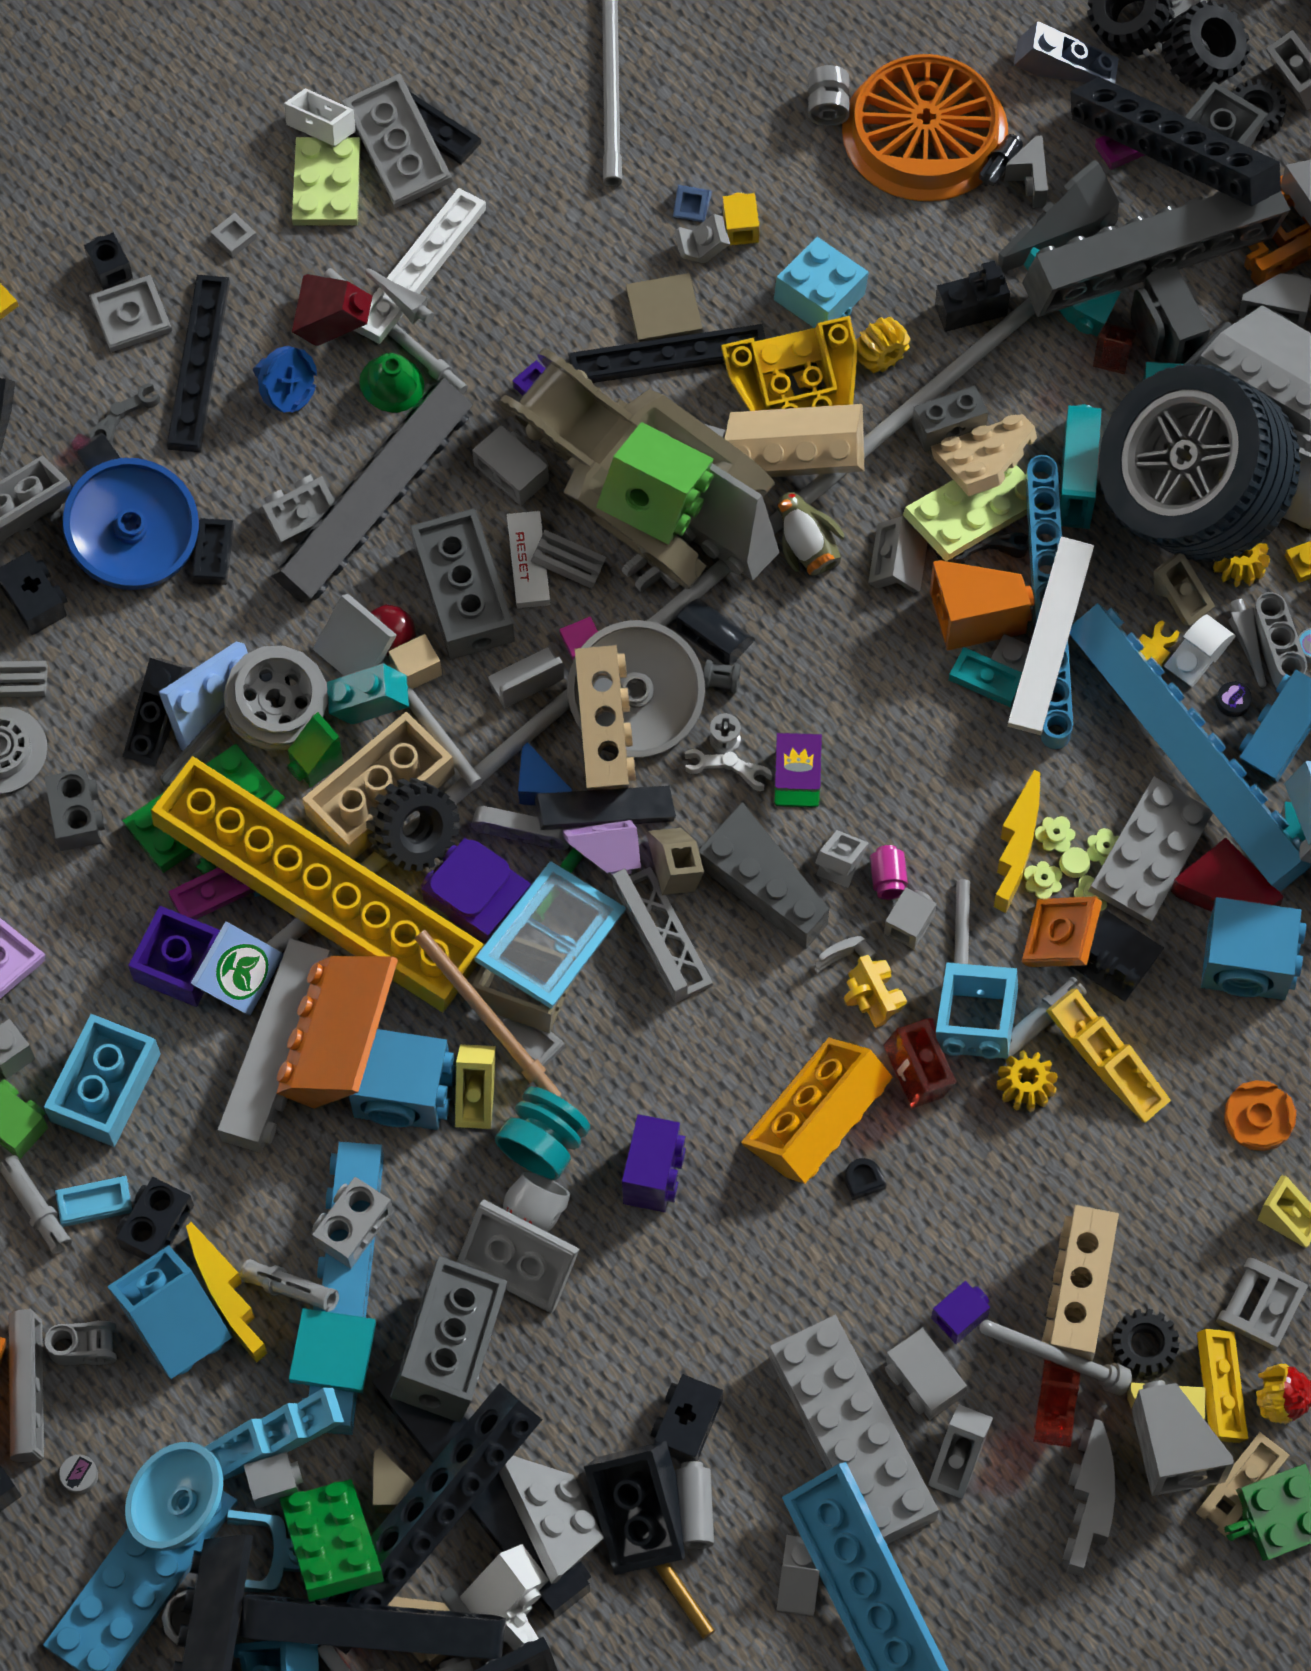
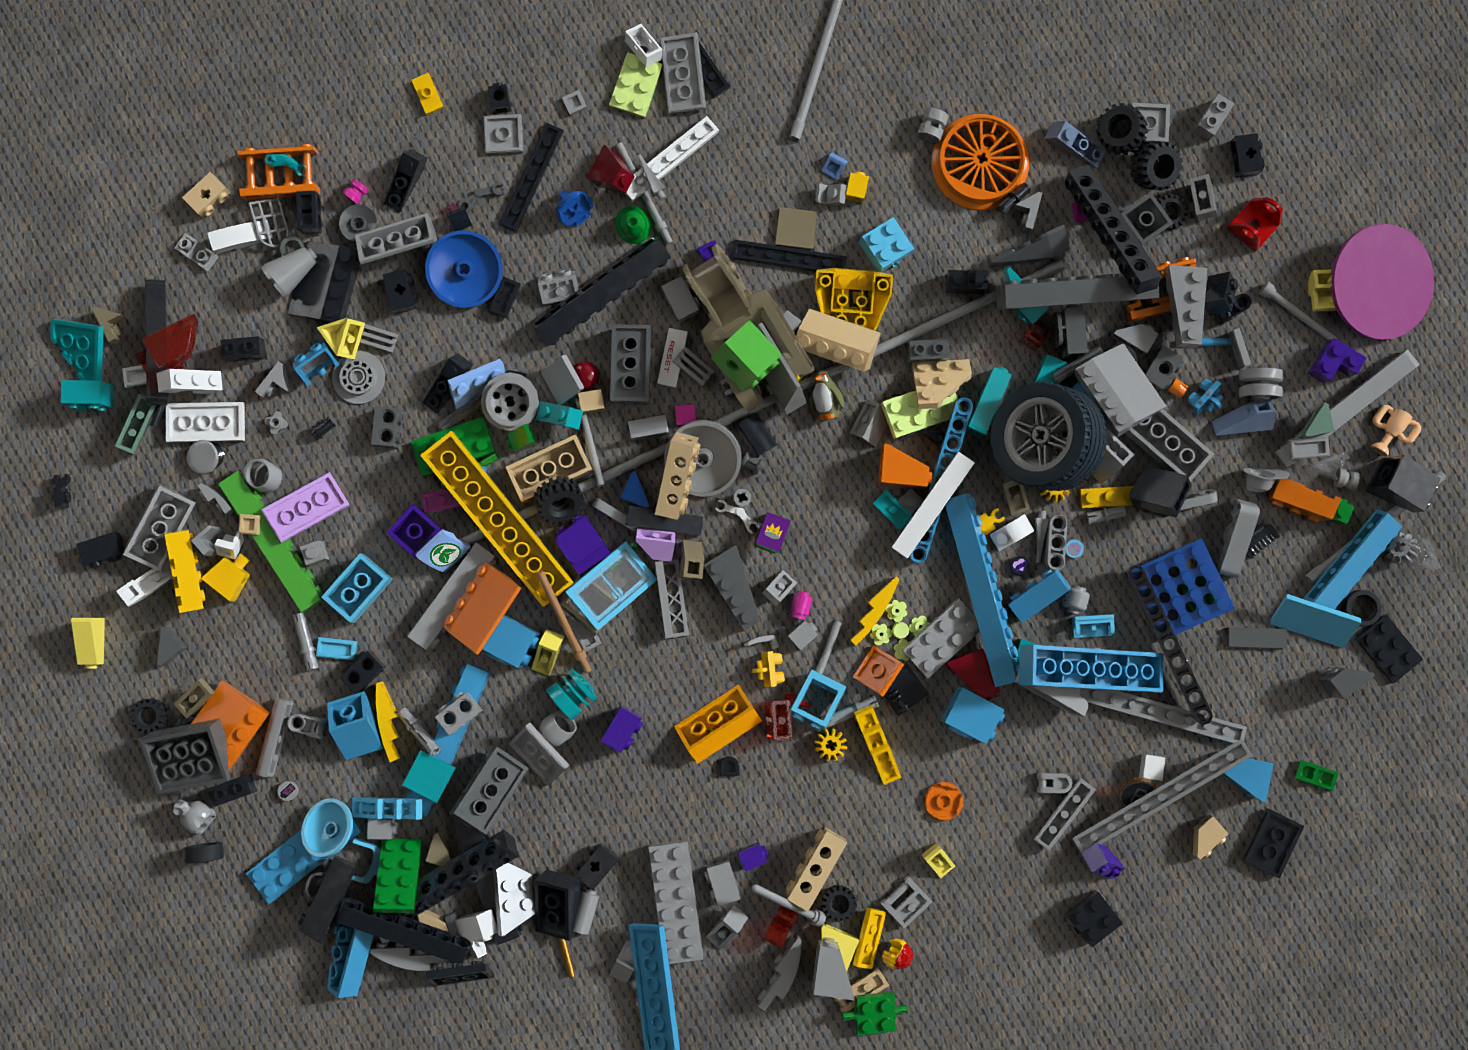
camera: 15 degrees right, 20 degrees up
yellow gear [856,316,911,373] -> none

